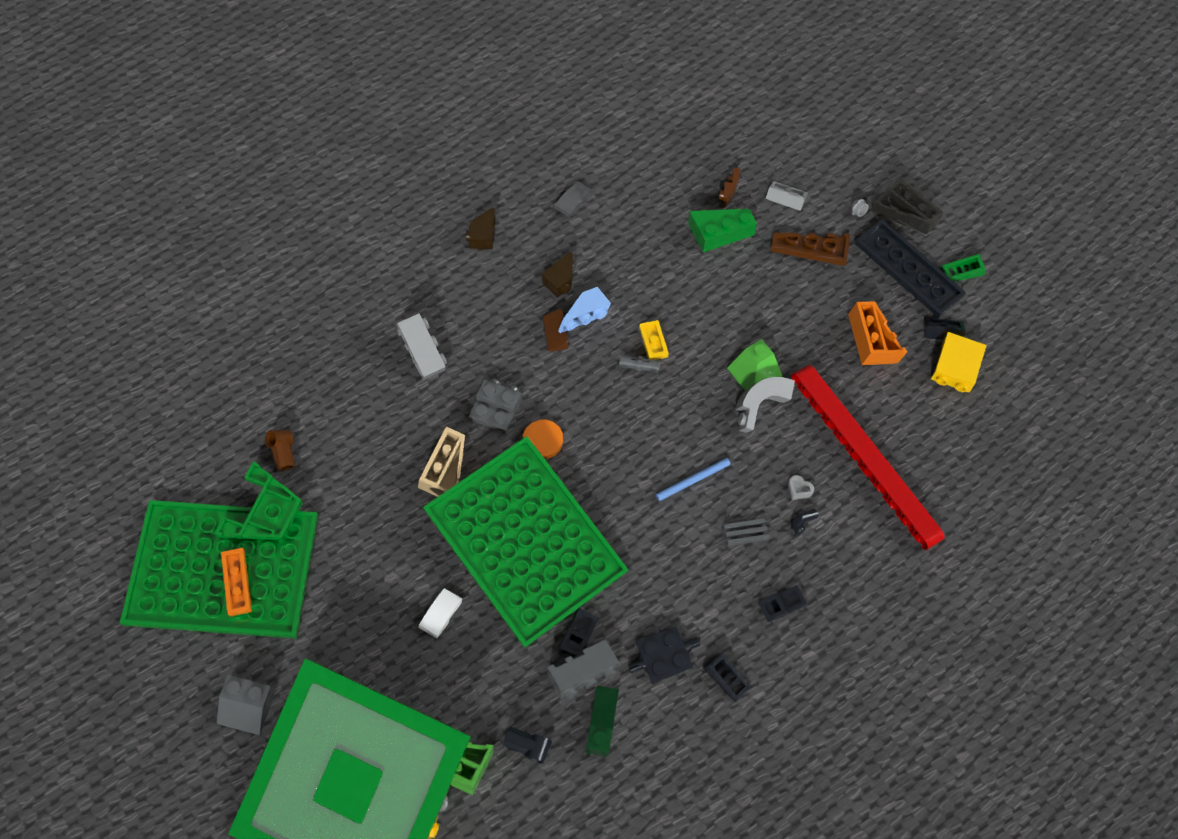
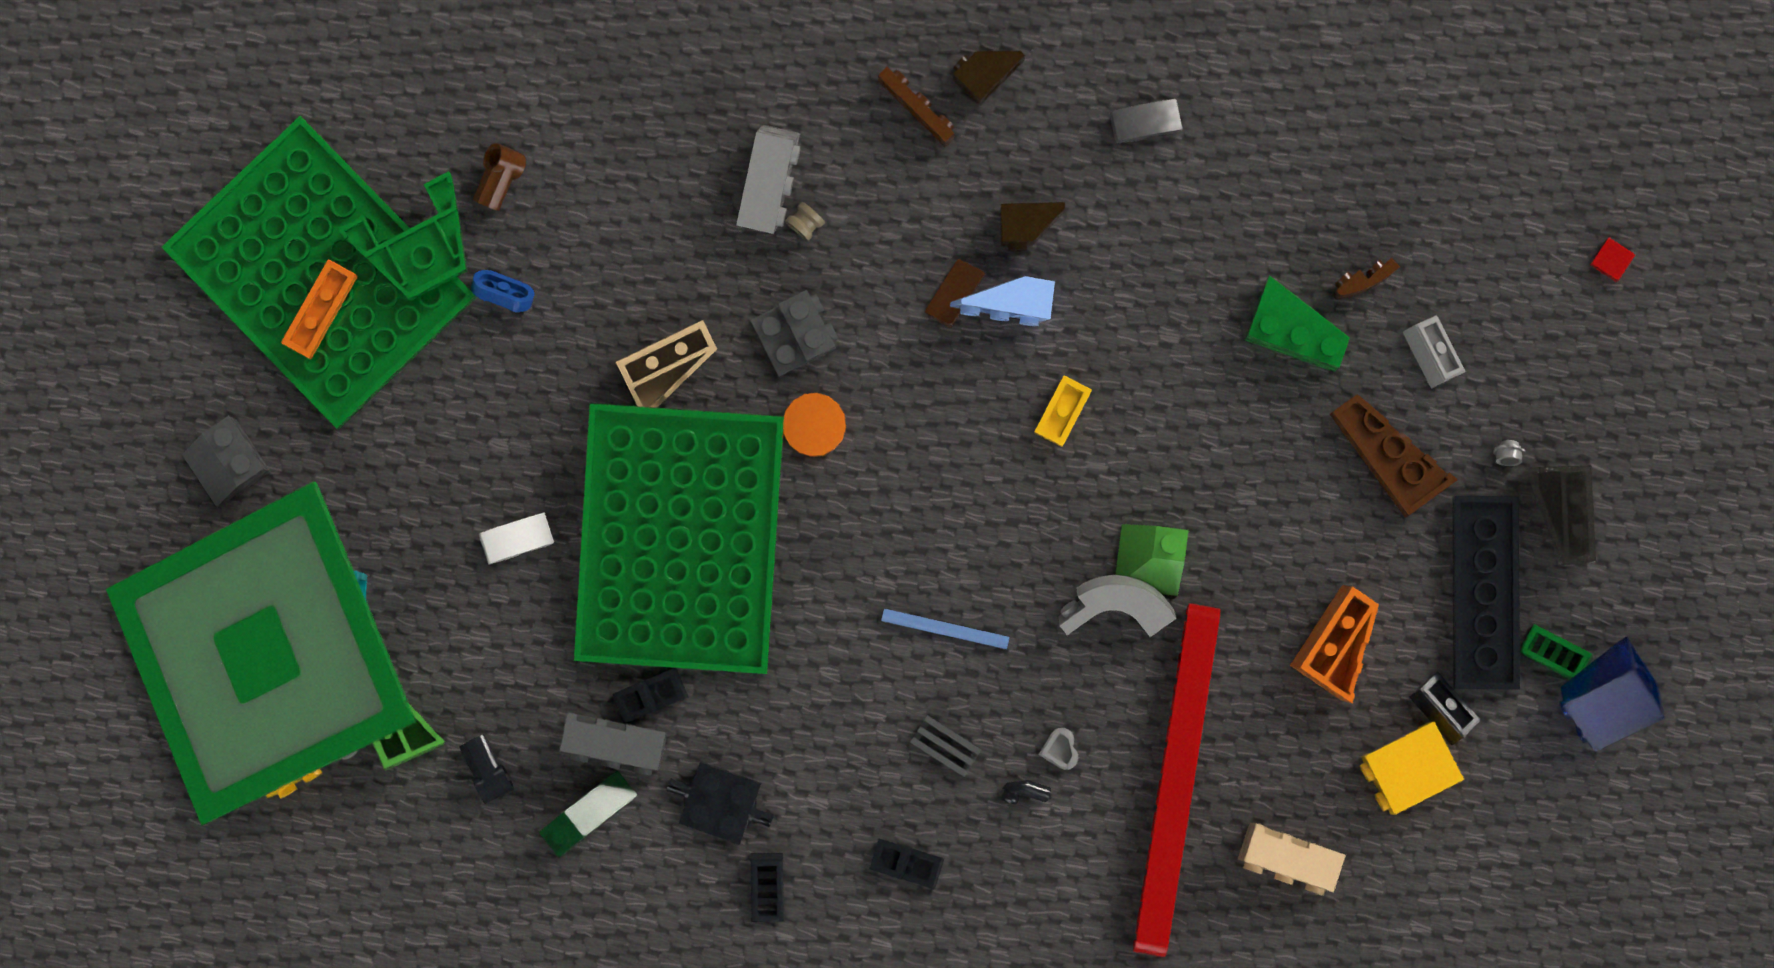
camera: 45 degrees right, 20 degrees up
dark grey pin [619,355,660,373] -> none
none -> blue plate [471,270,534,312]
none -> dark tan wheel [785,202,825,242]
none -> reddish brown plate [878,67,955,147]
none -> tan wedge [1238,823,1346,896]
none -> clear blue slope [1559,637,1665,752]
none -> red tile [1590,237,1636,282]

